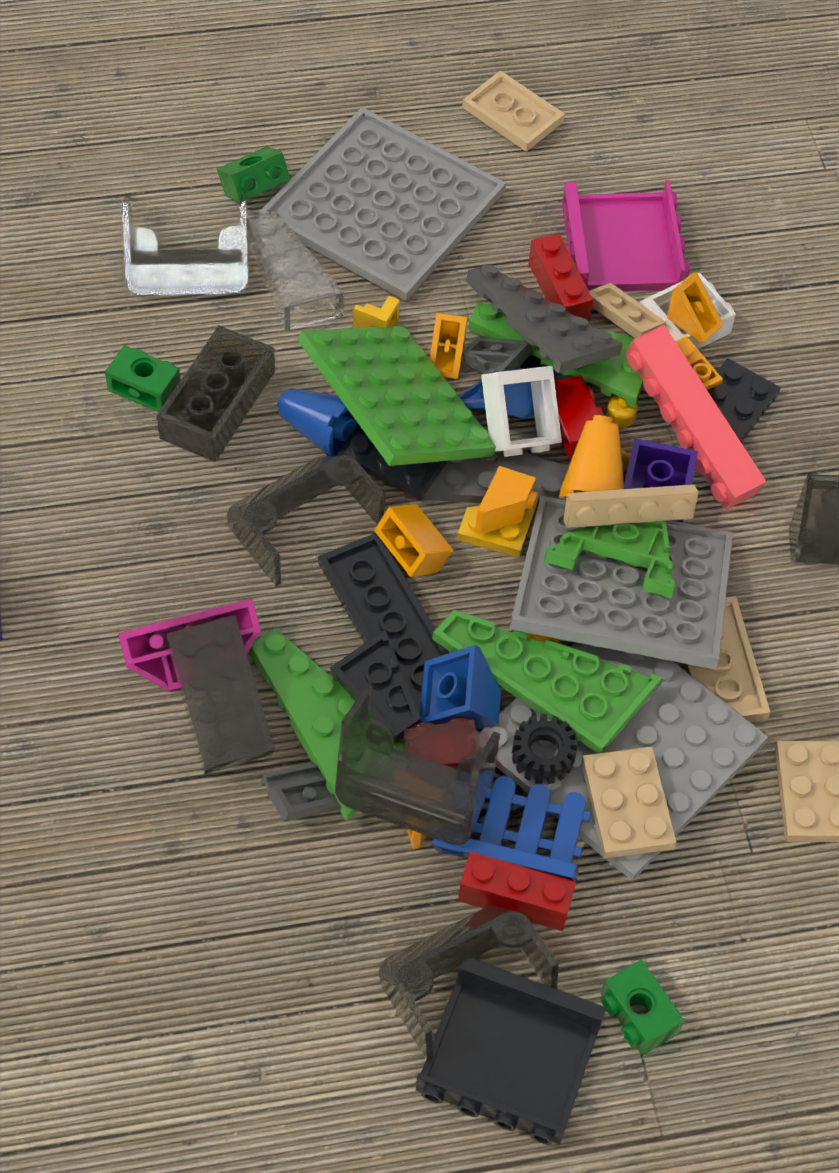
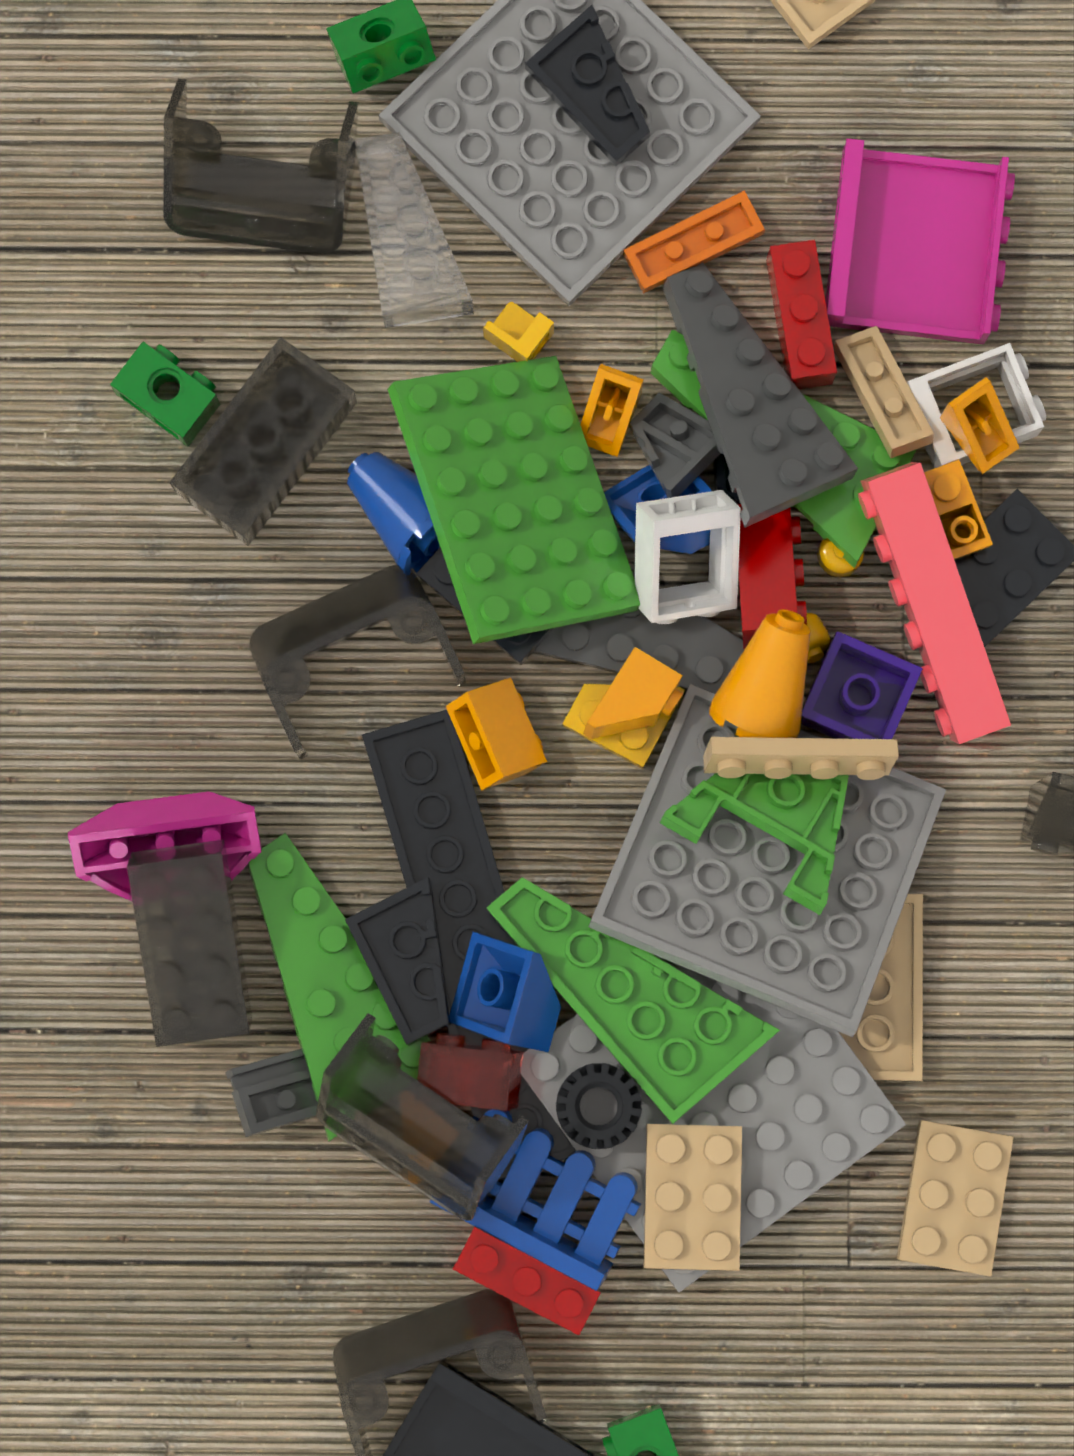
camera: 15 degrees right, 25 degrees up
none -> black wing [525,5,650,166]
none -> orange plate [623,190,765,294]

